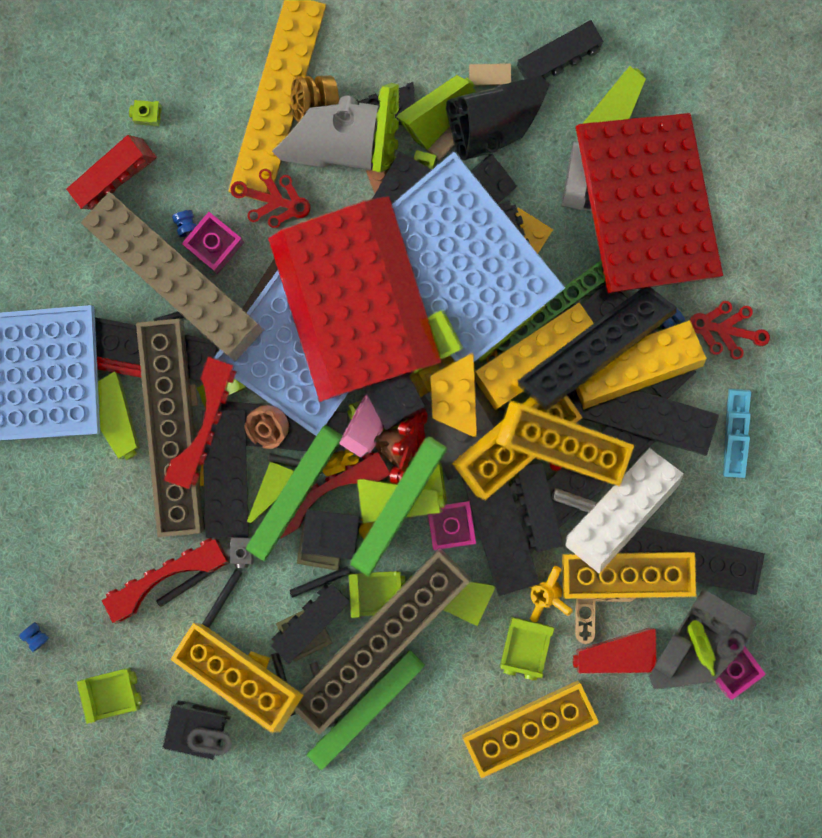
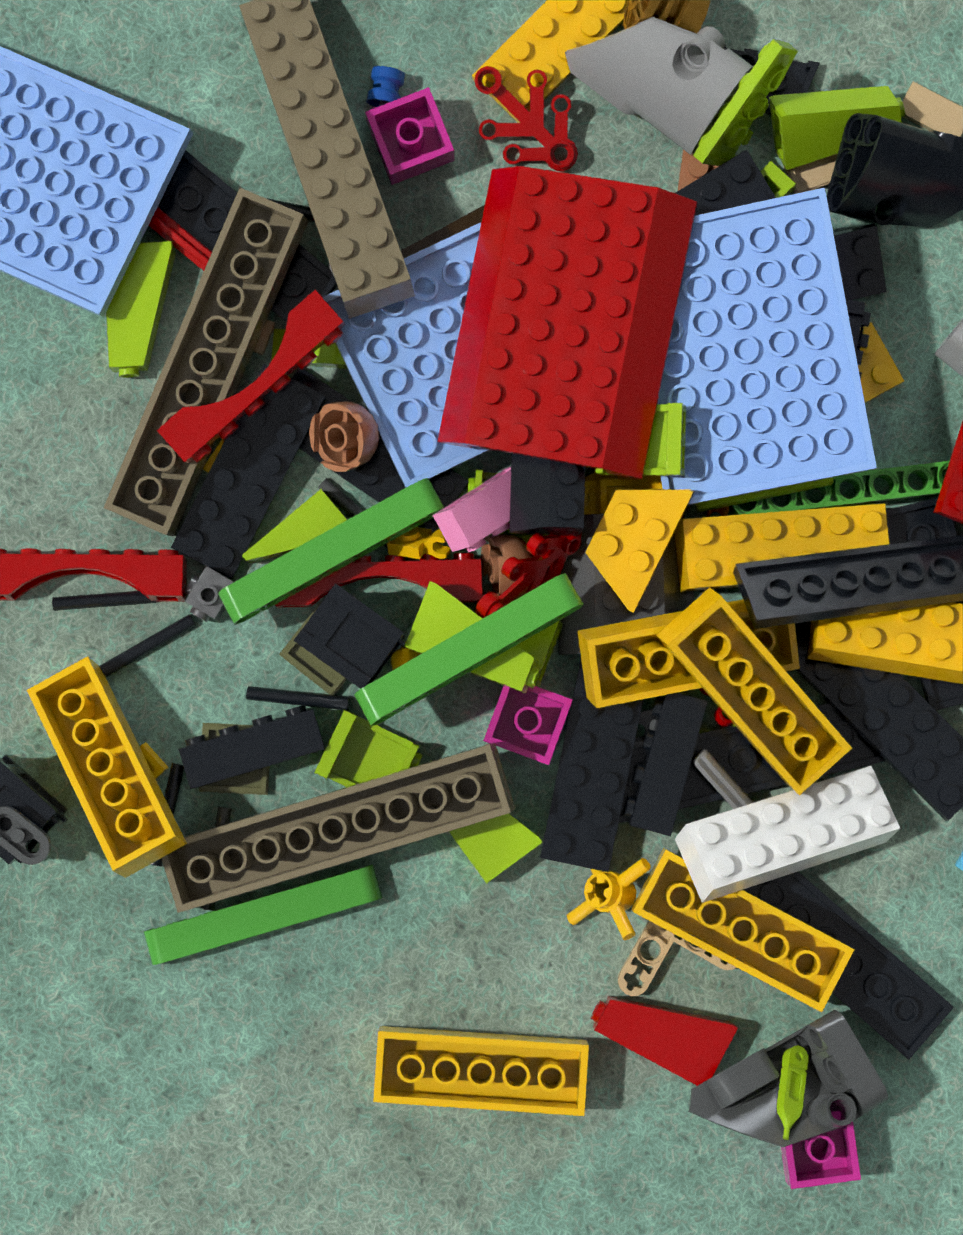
camera: 25 degrees right, 0 degrees up
lime panel [500,617,554,681] -> none

